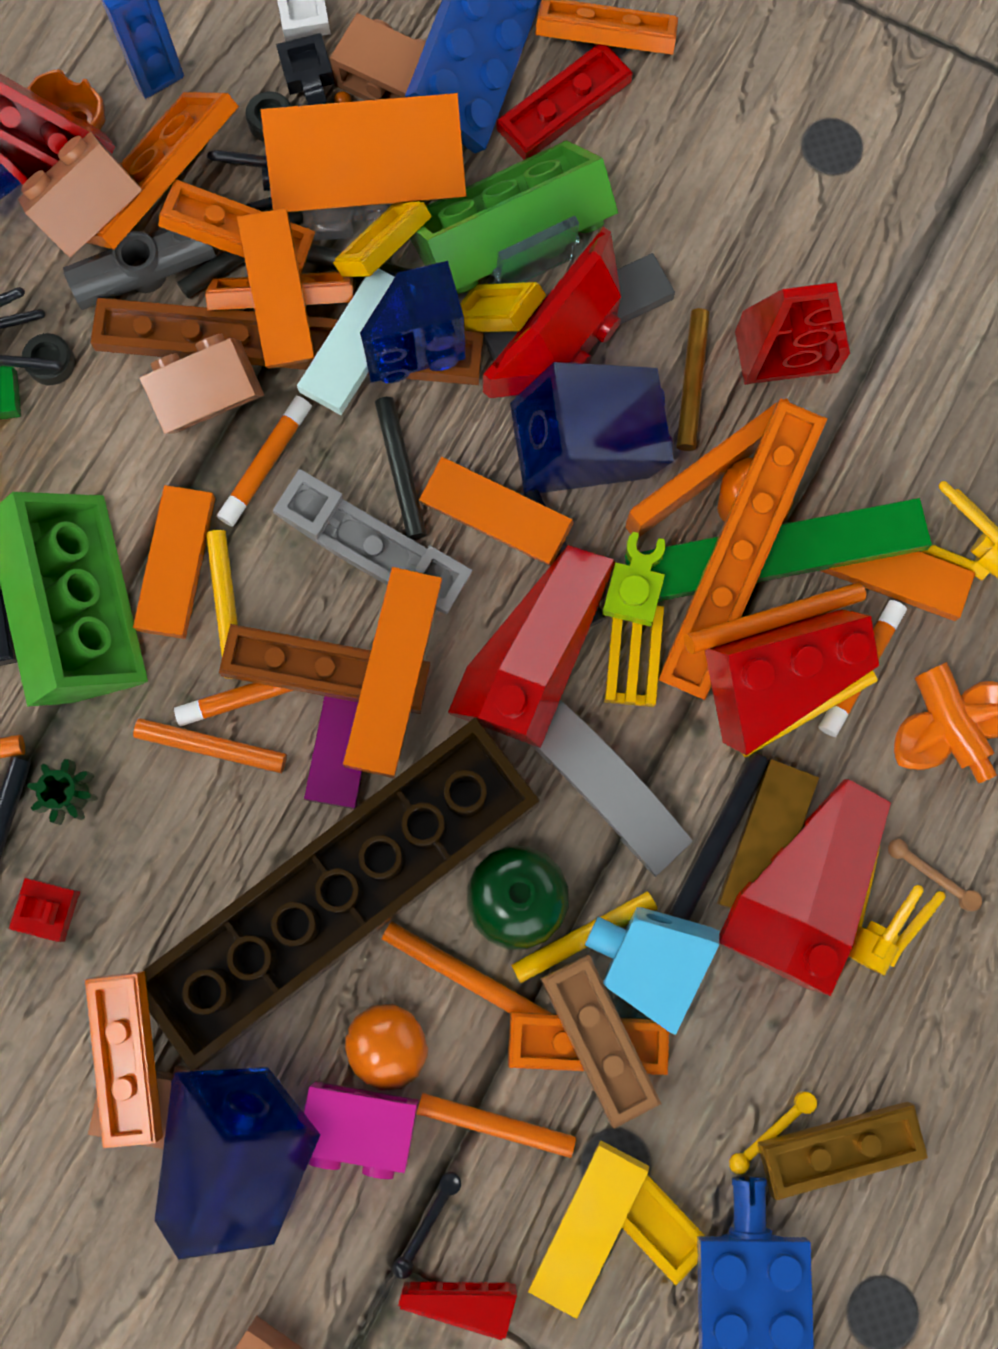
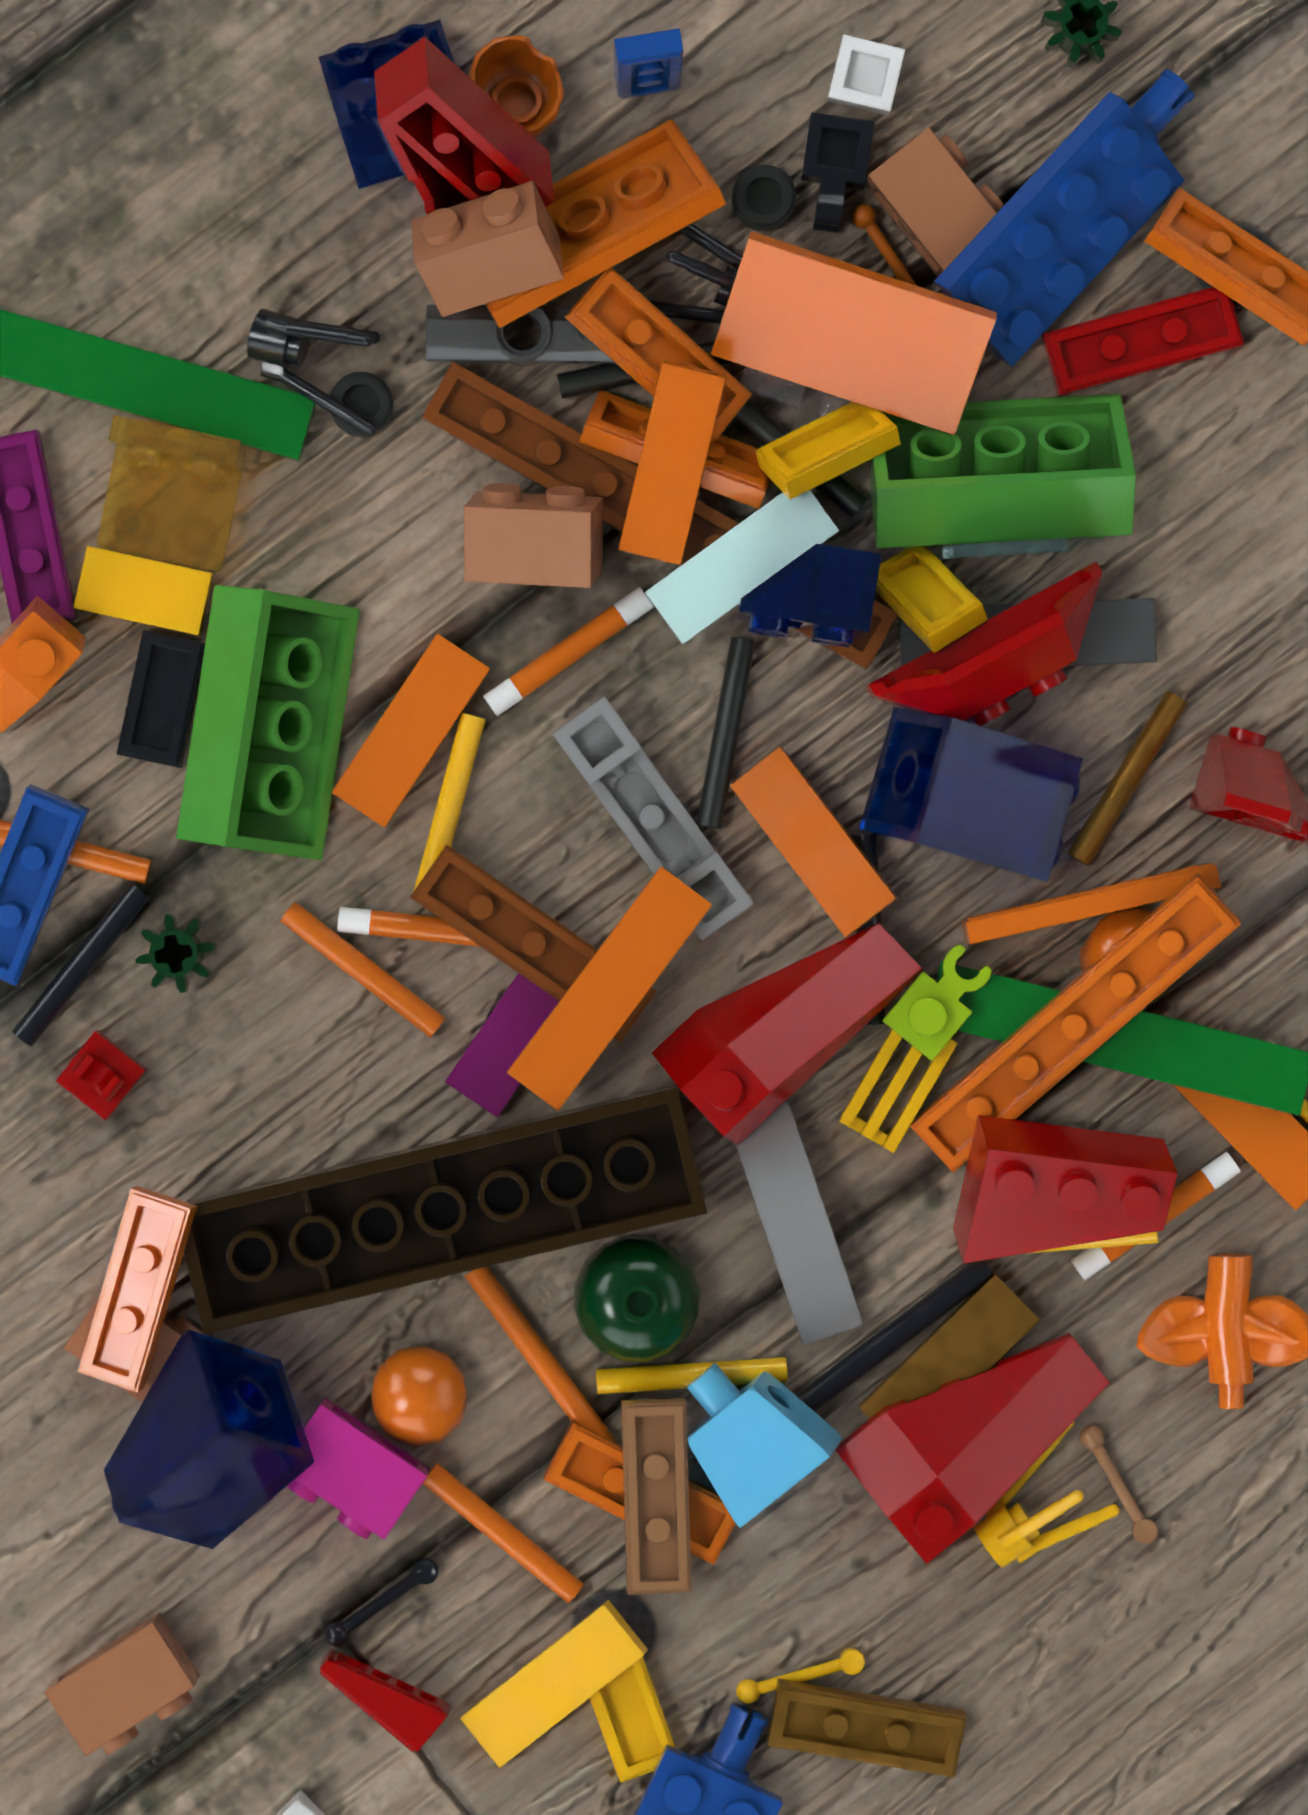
camera: 25 degrees right, 10 degrees up
orange bar [684,582,866,654] -> none

